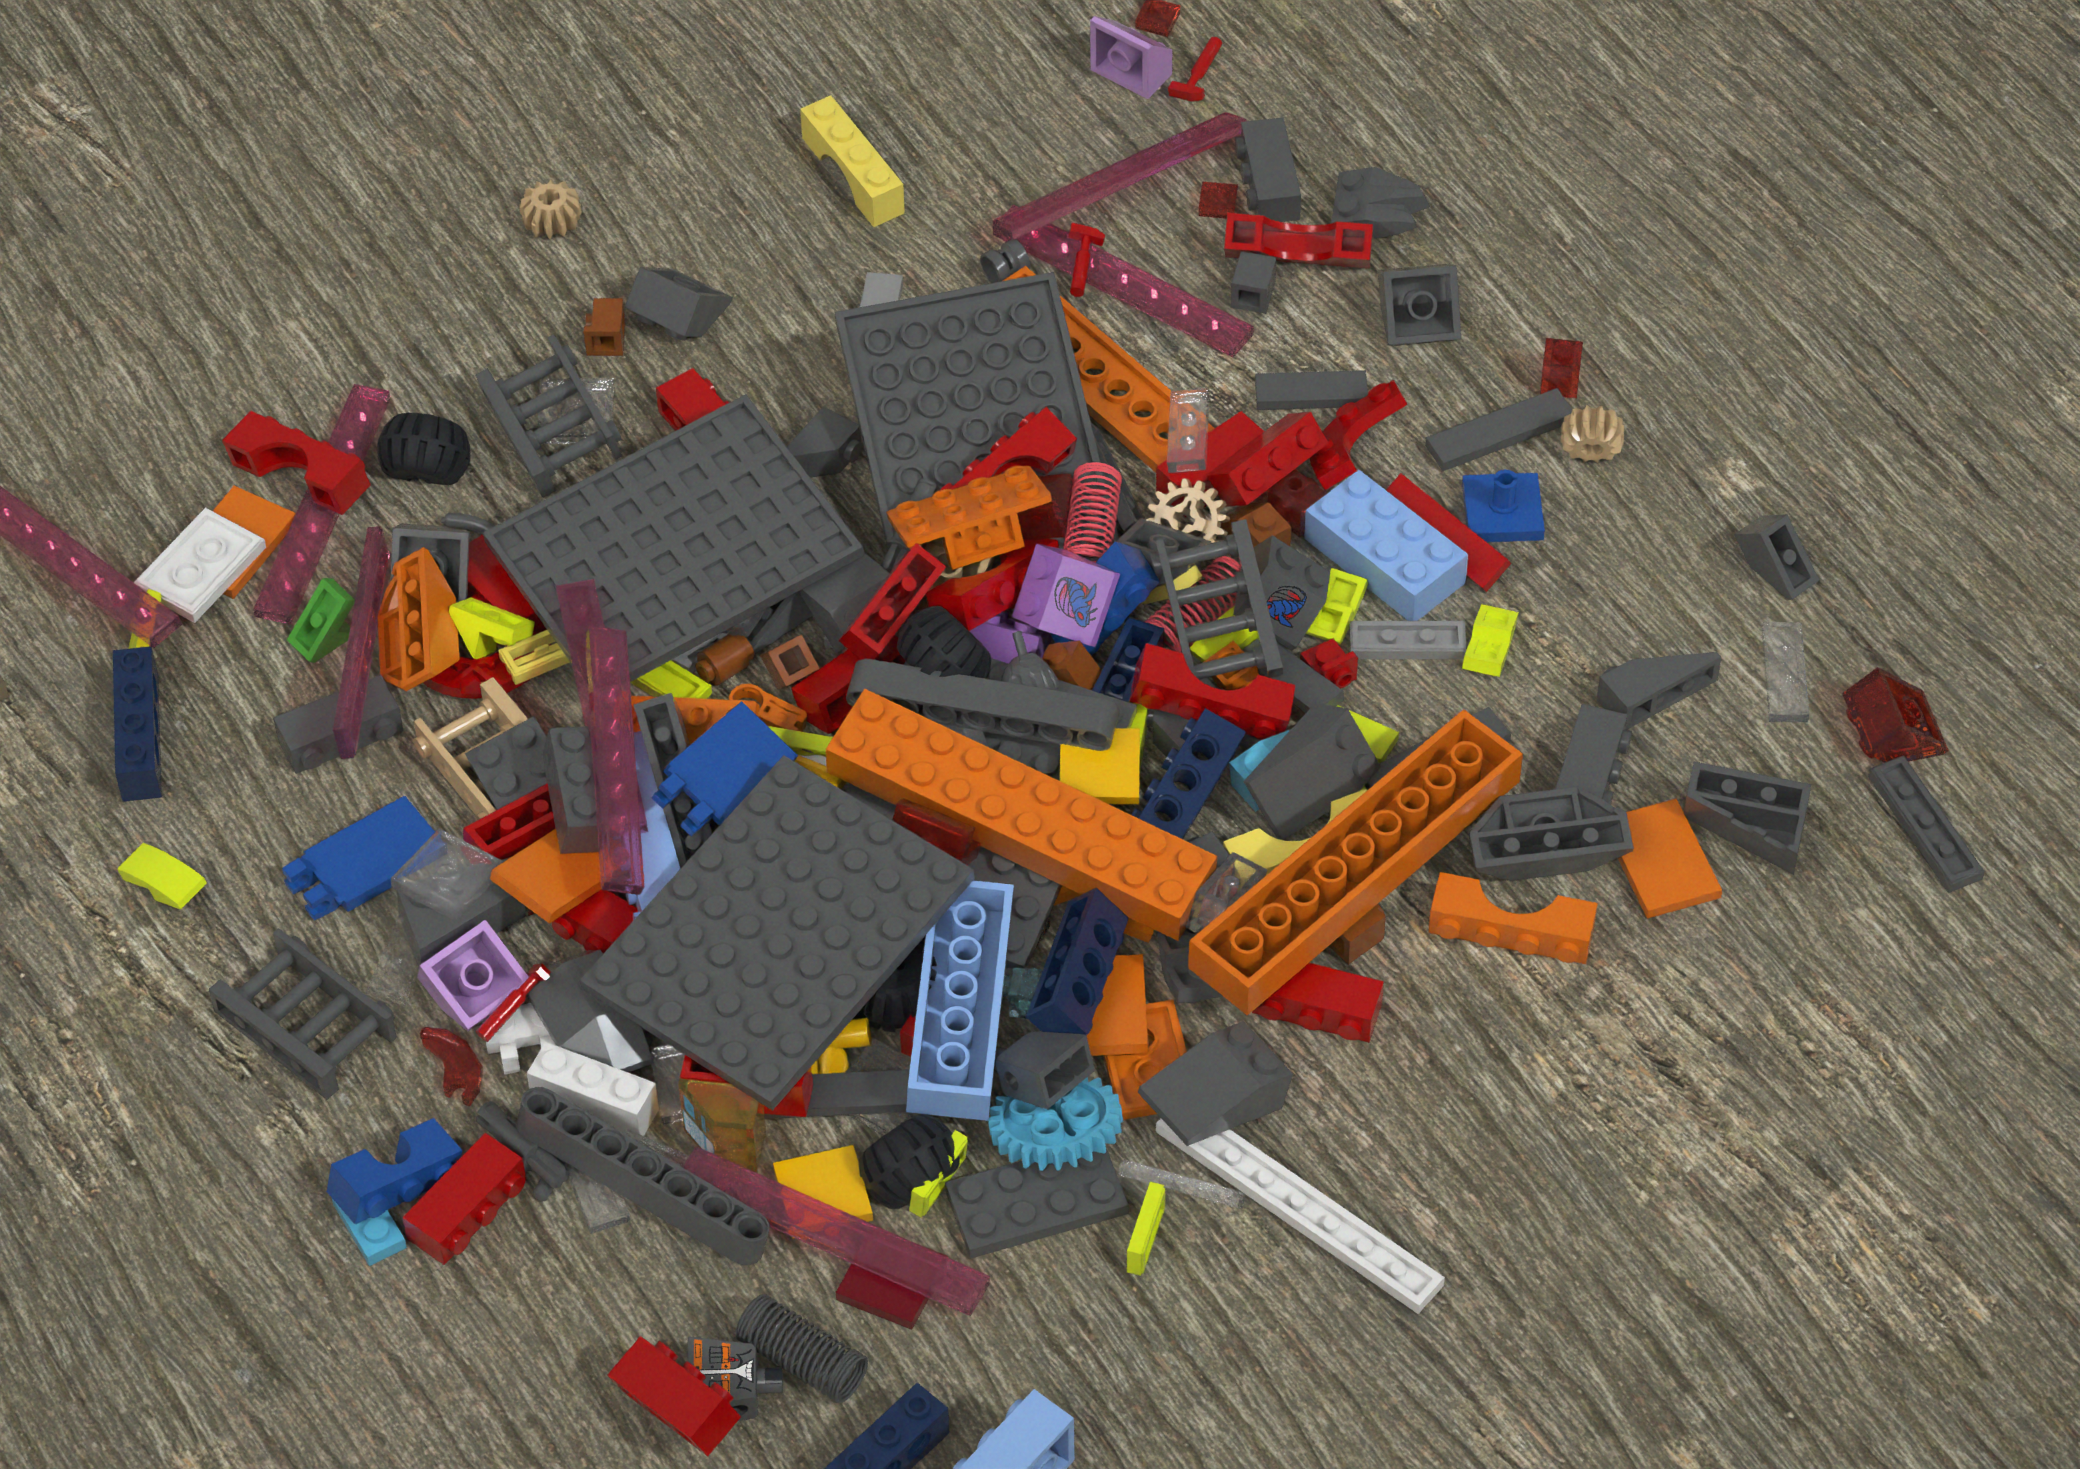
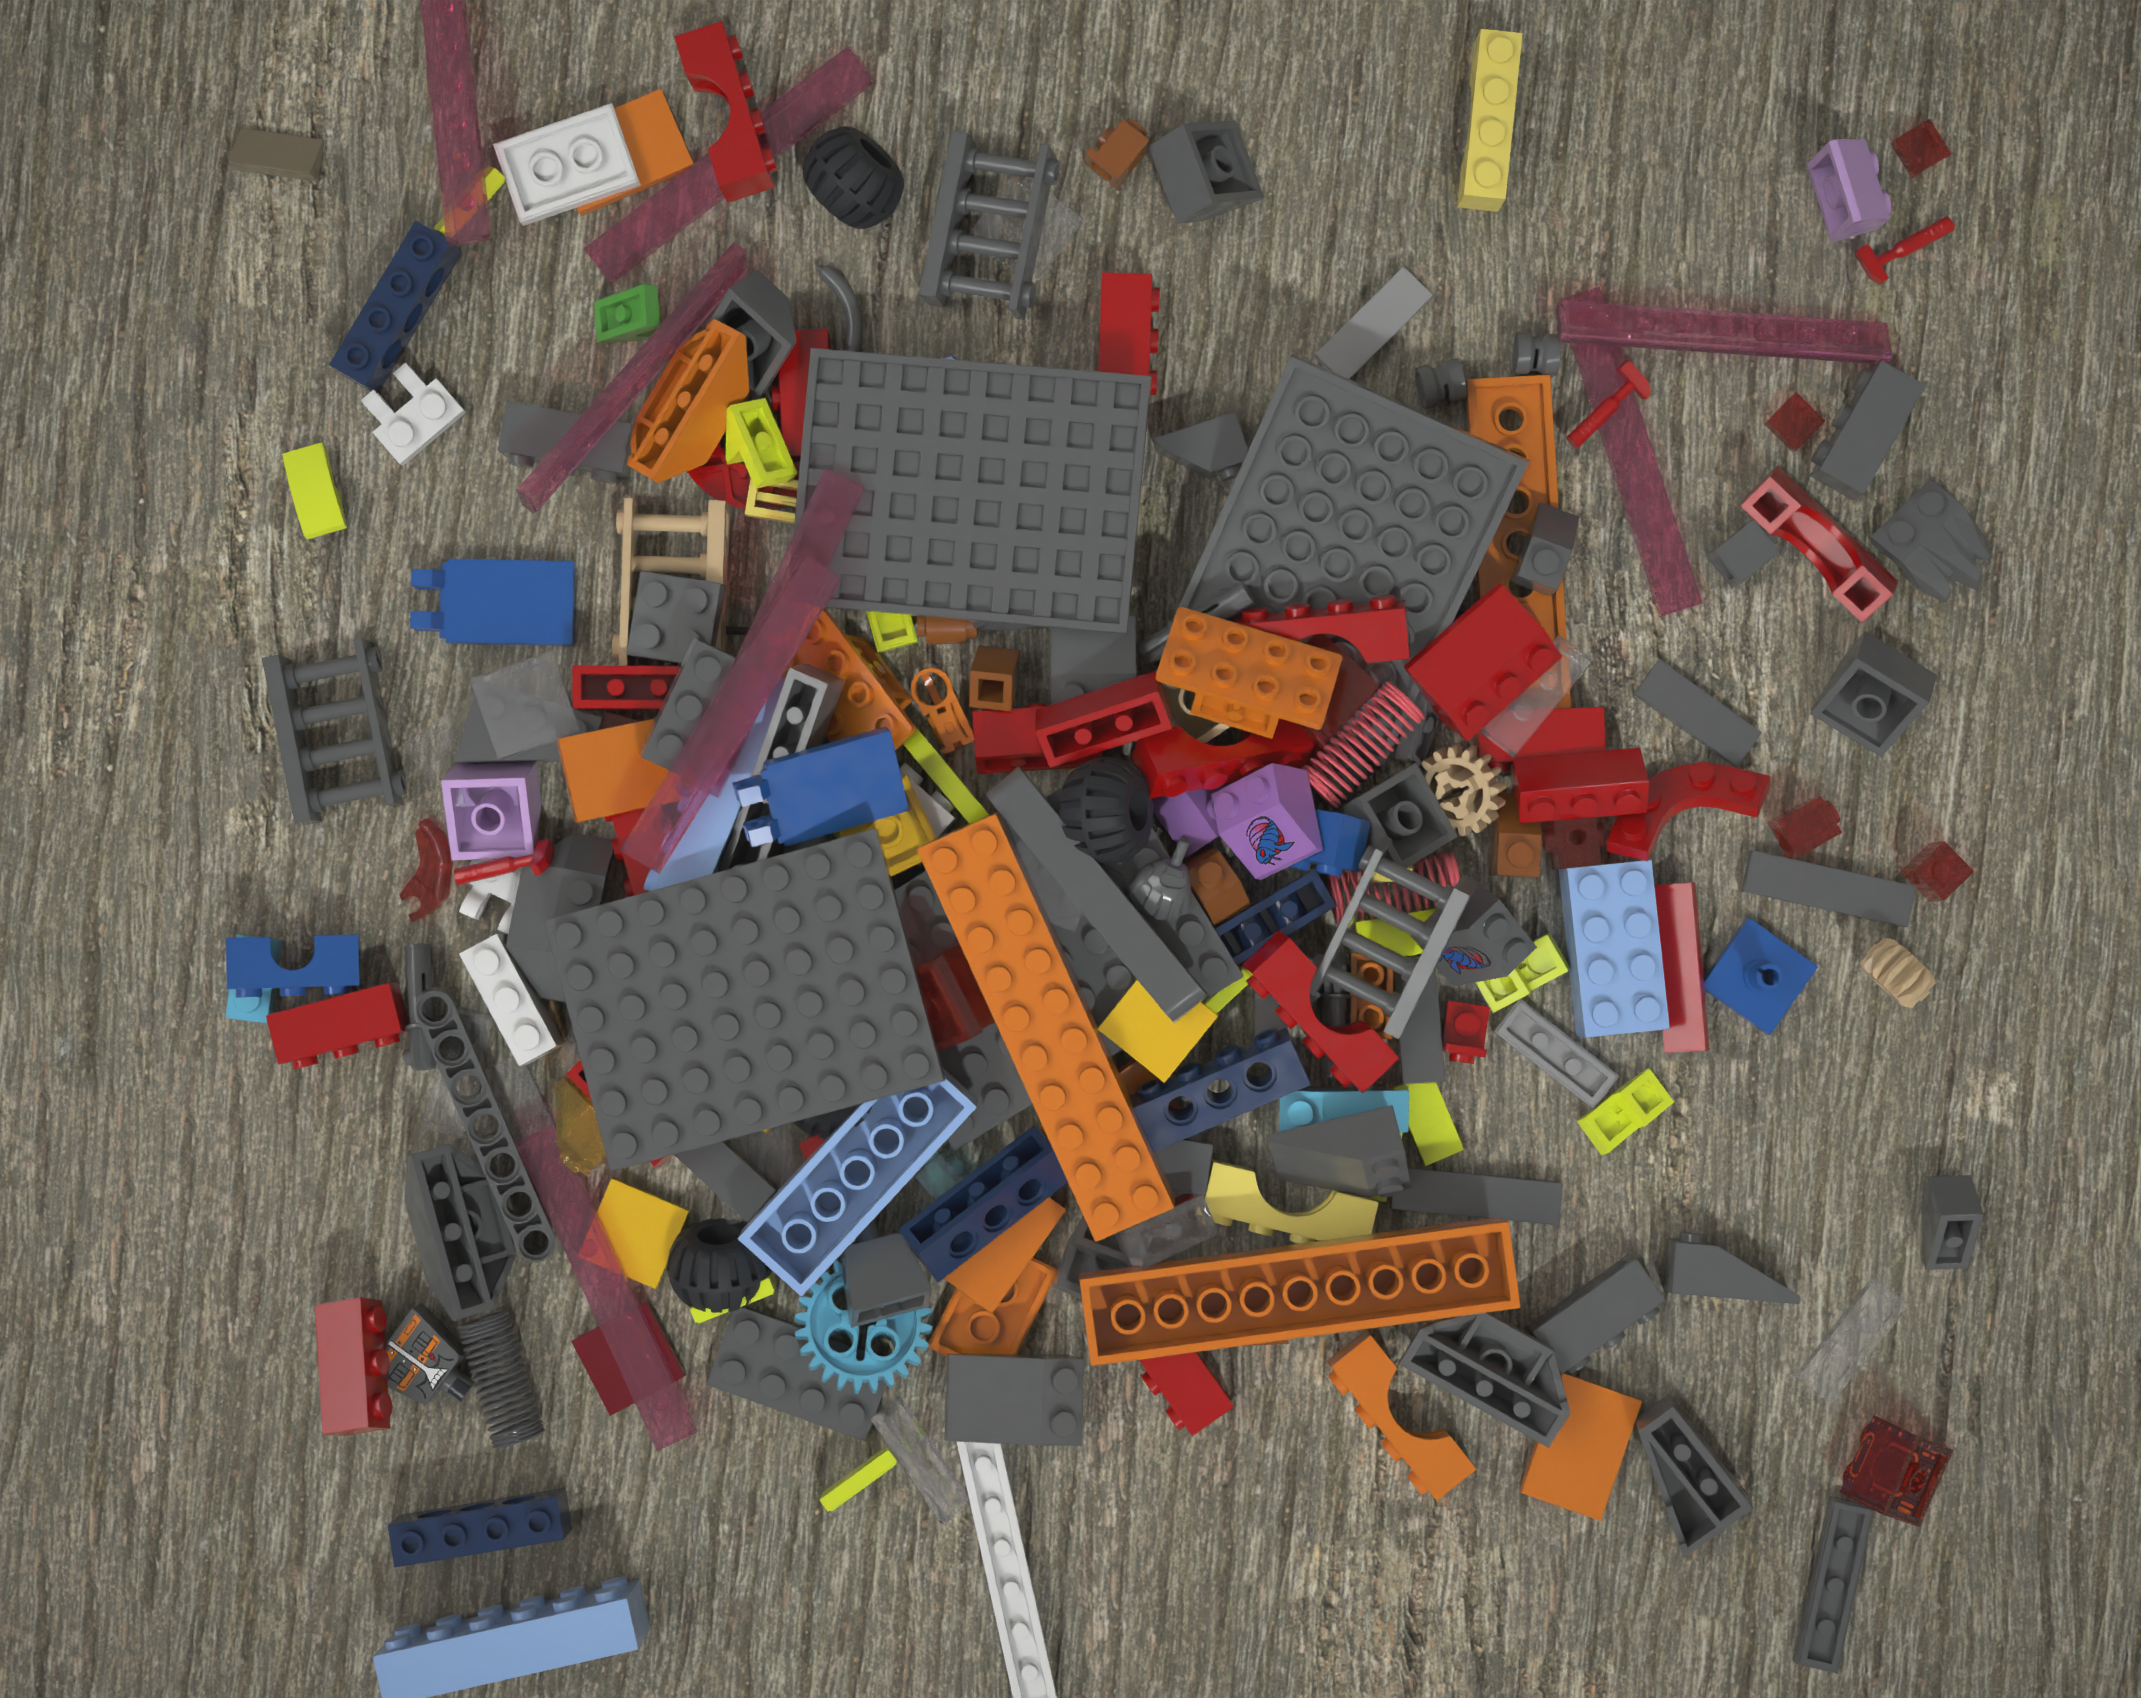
camera: 30 degrees right, 35 degrees up
none -> white plate [361,362,466,466]
none -> dark grey wedge [404,1144,516,1321]
none -> red slope [1403,582,1562,742]
none -> dark grey slope [1510,502,1580,596]
none -> clear red brick [1767,796,1842,859]

